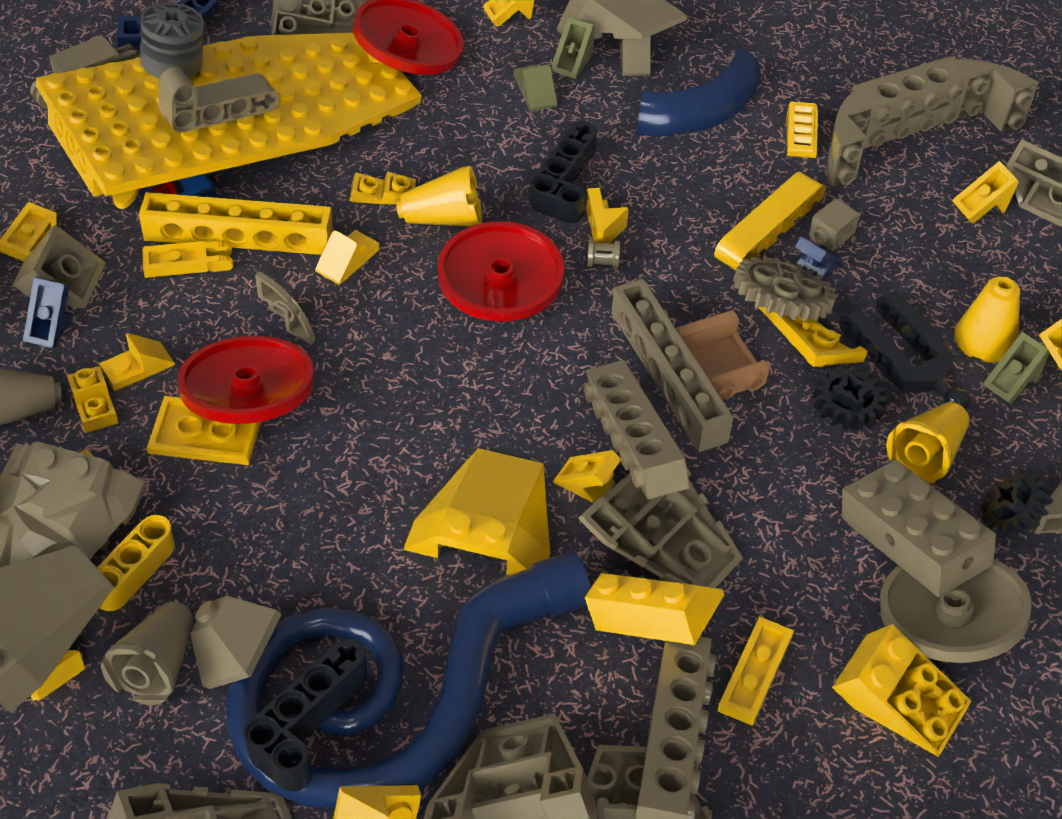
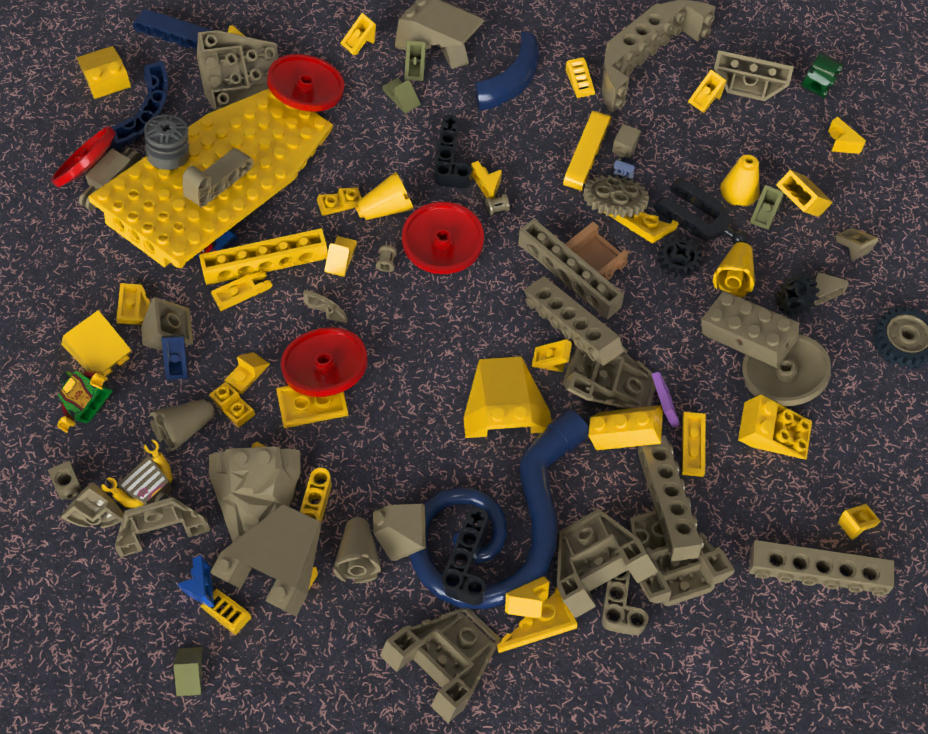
camera: 20 degrees left, 10 degrees up
none -> red dish [51,125,116,187]
none -> dark tan bush [376,245,397,272]
none -> medium lavender tile [651,372,680,428]

